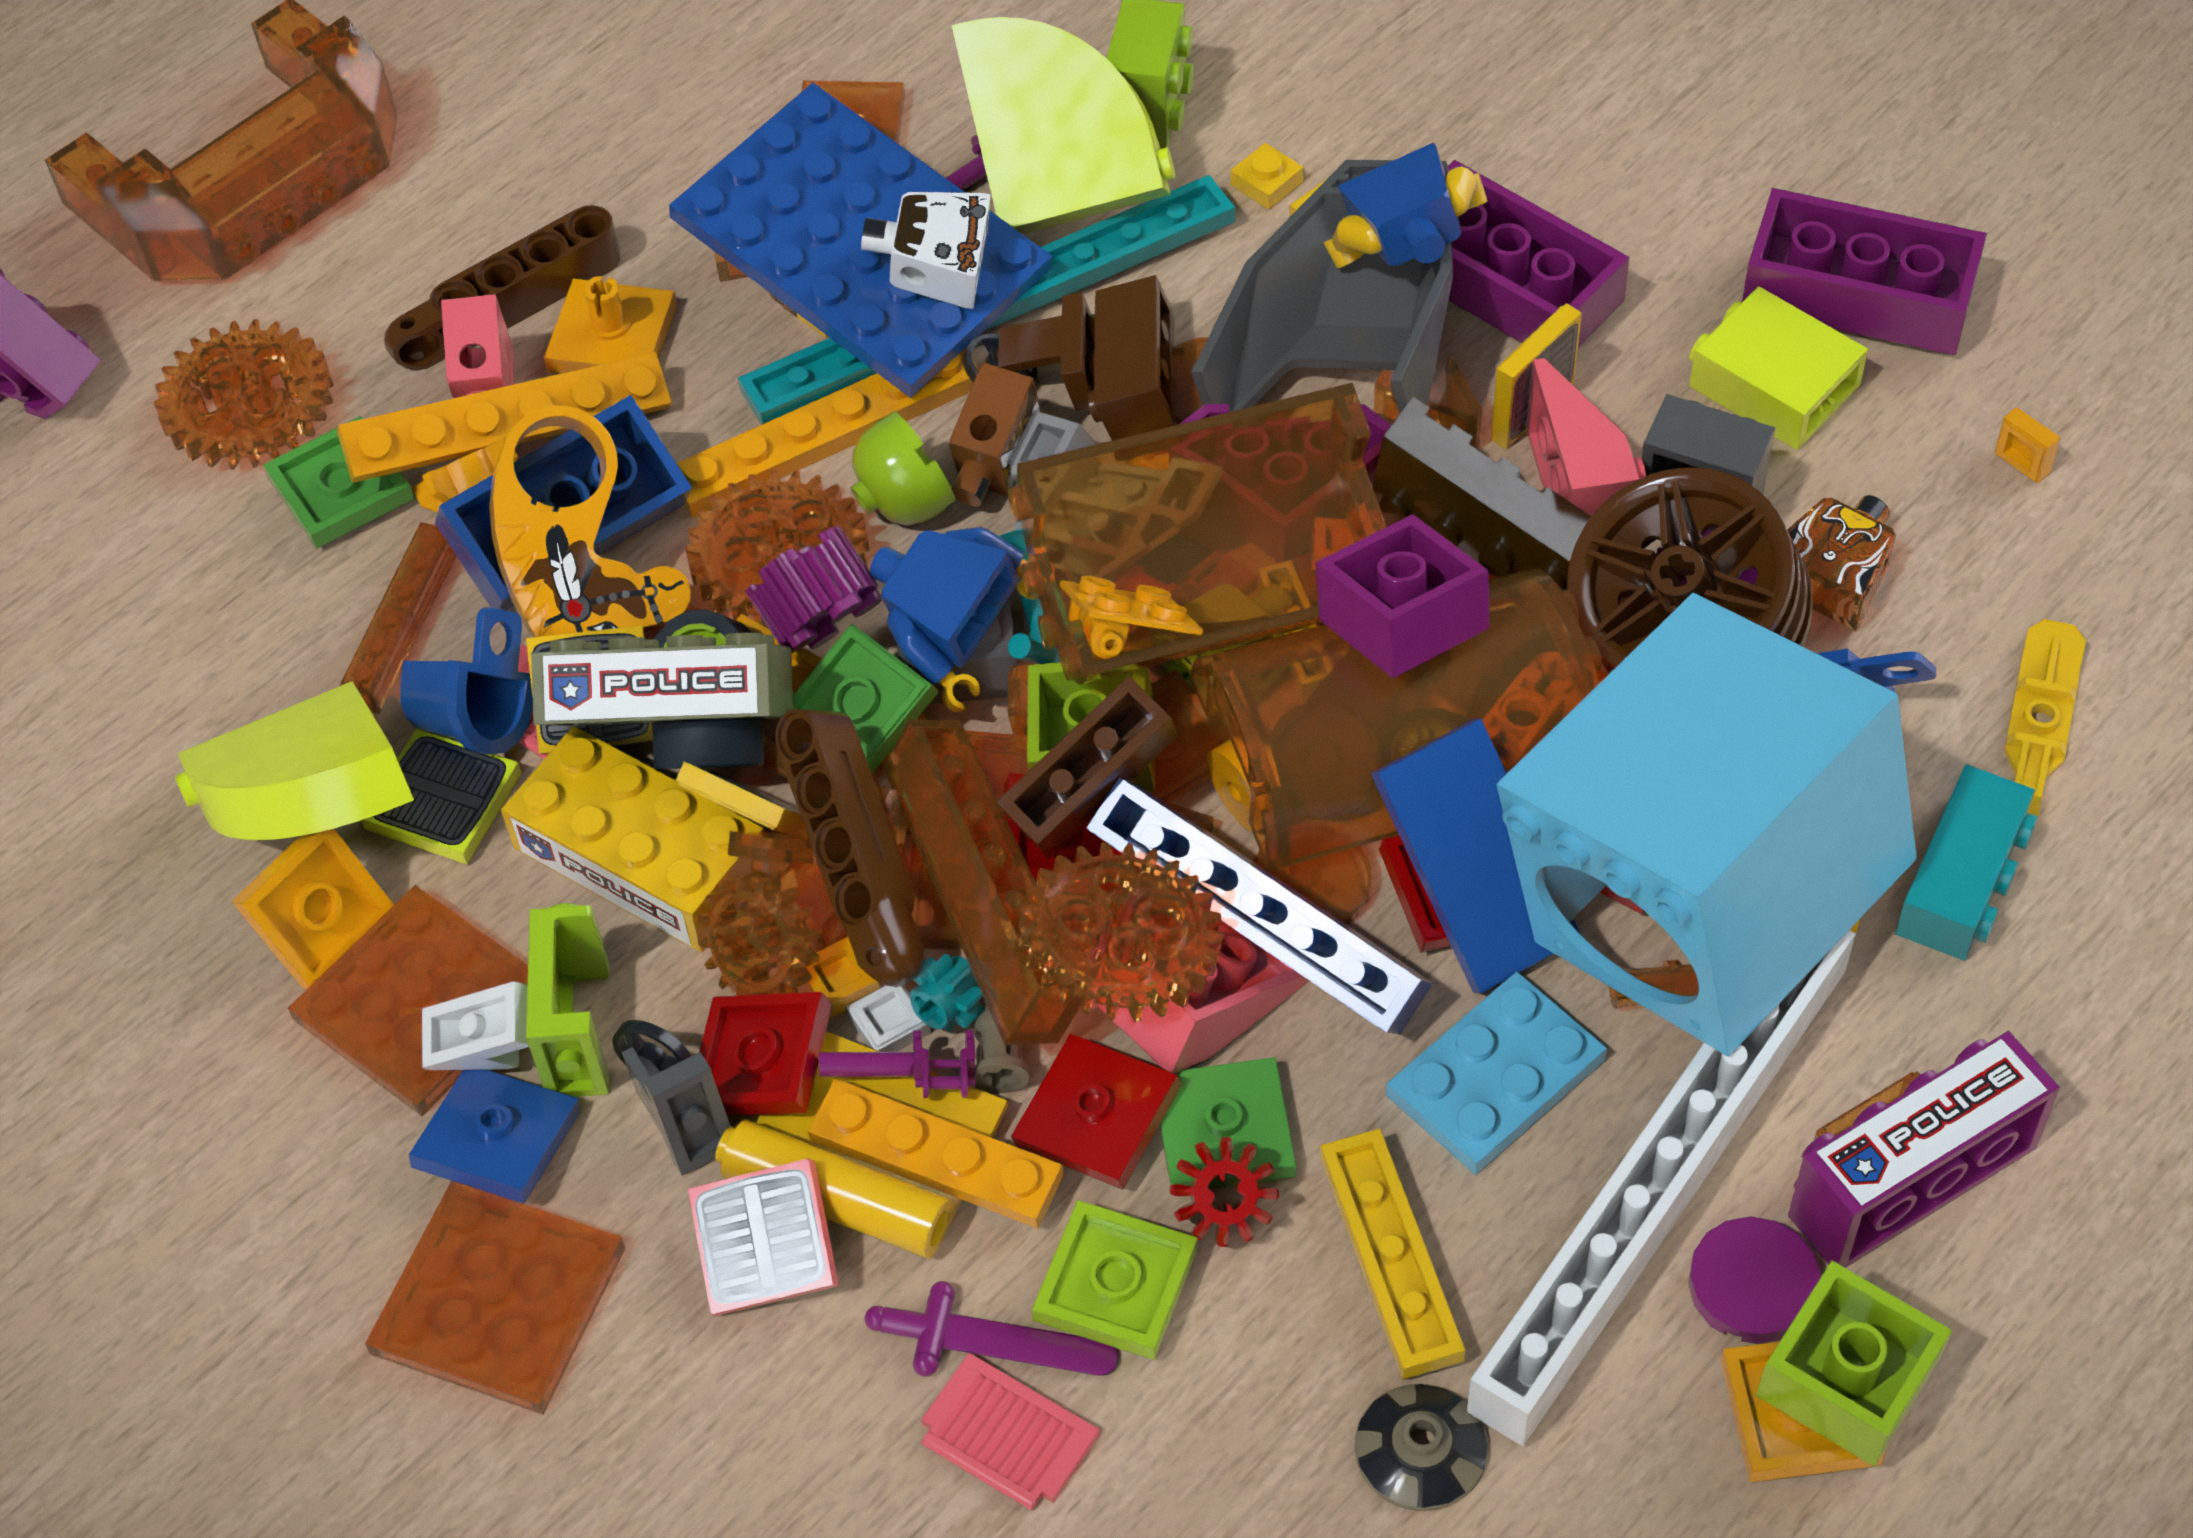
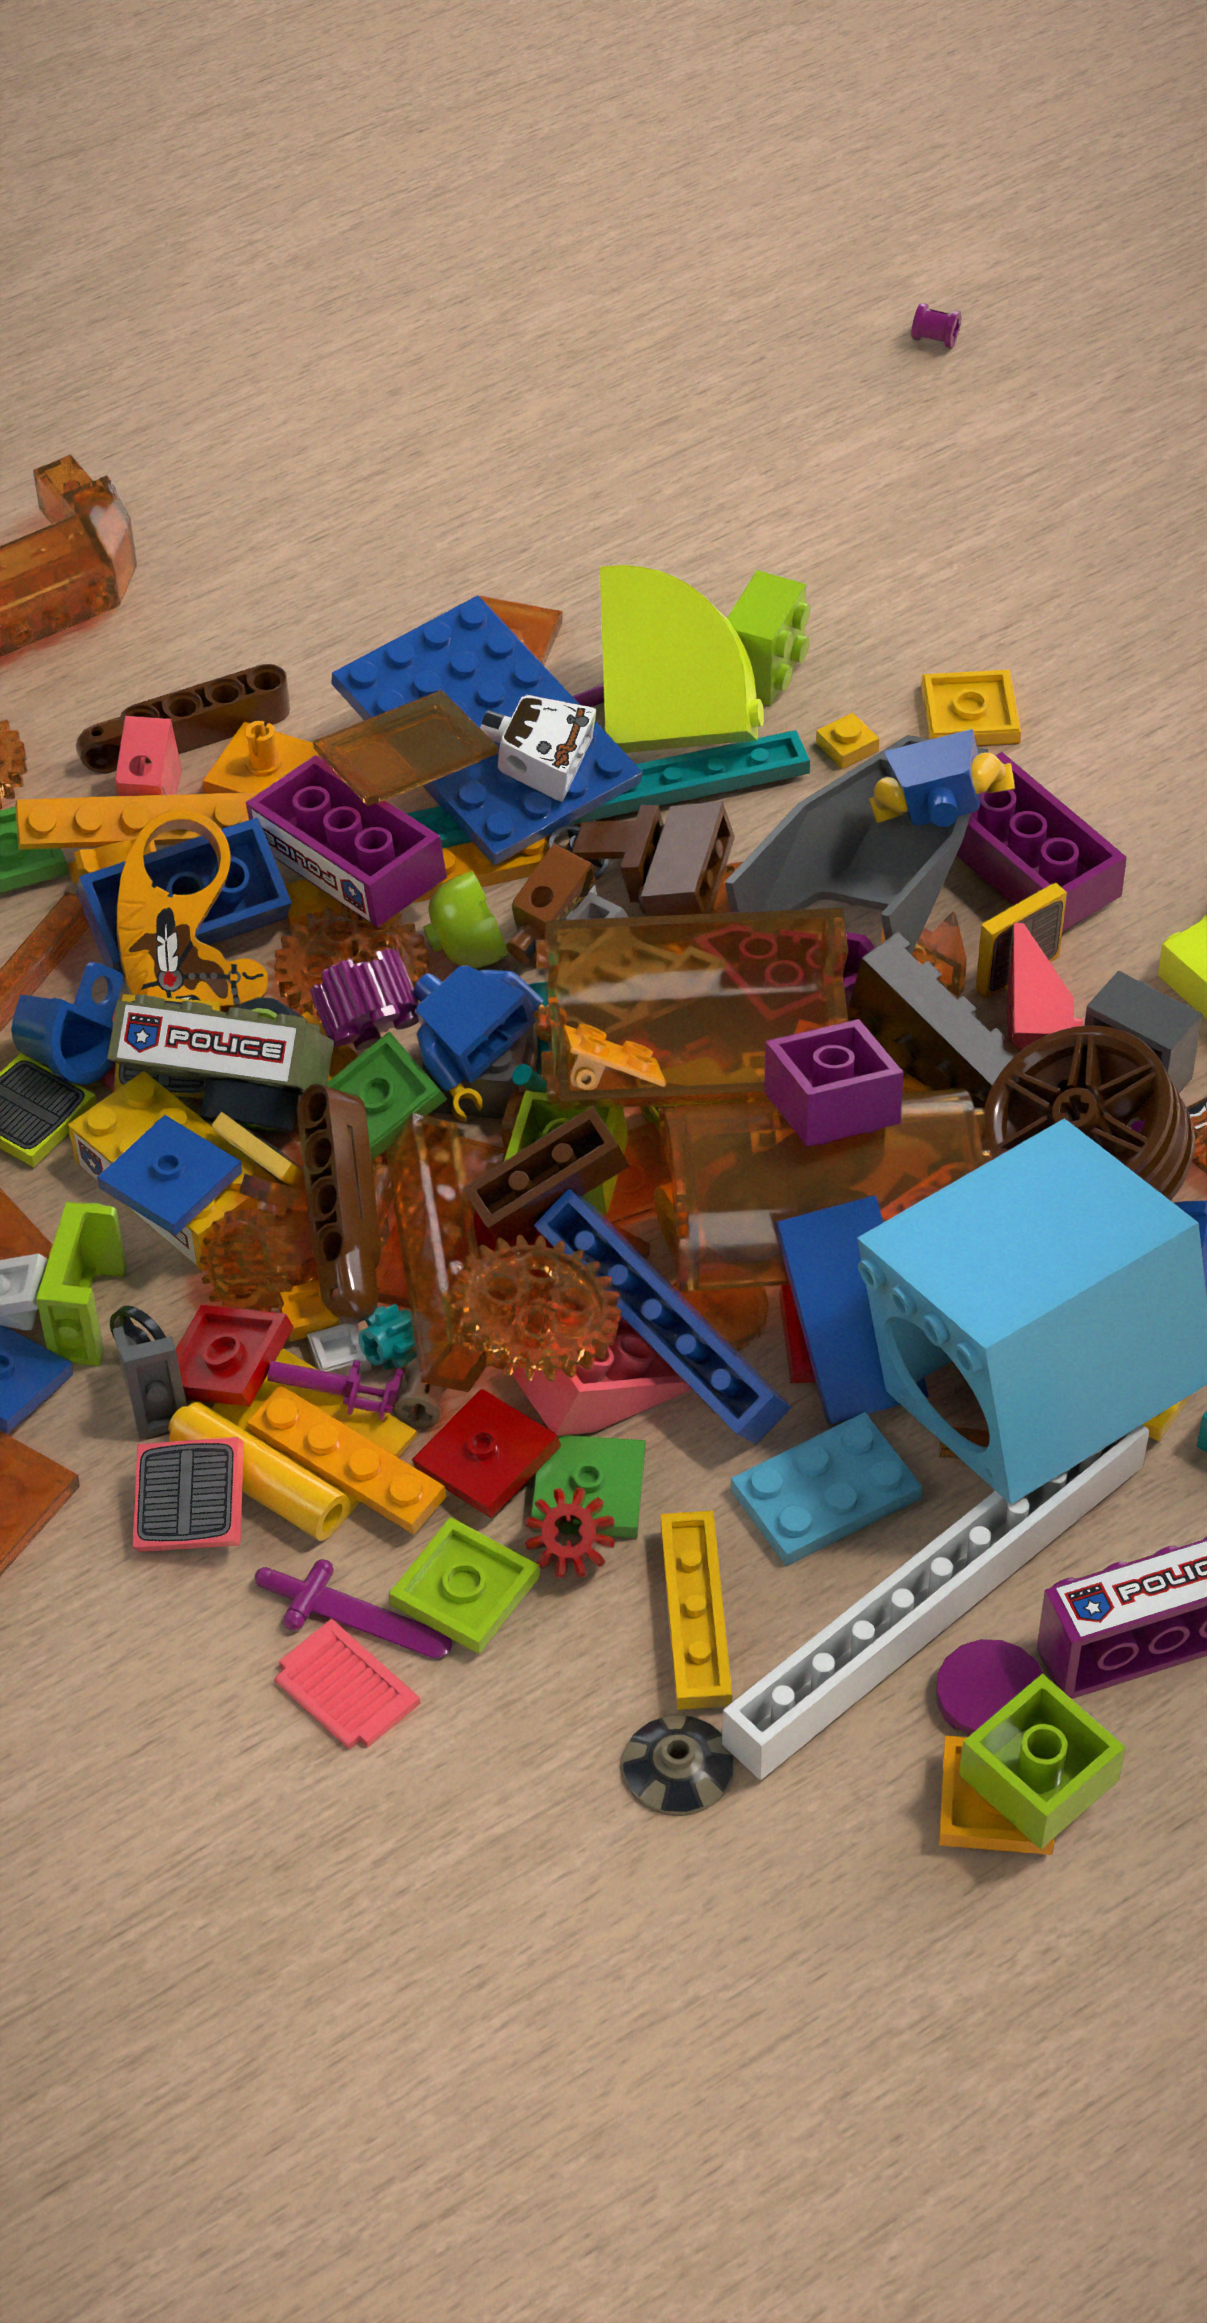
camera: 10 degrees right, 5 degrees down
none -> blue plate [97,1115,242,1236]
none -> magenta brick [246,755,447,927]
none -> clear orange piece [313,690,498,806]
none -> yellow tile [920,670,1021,746]

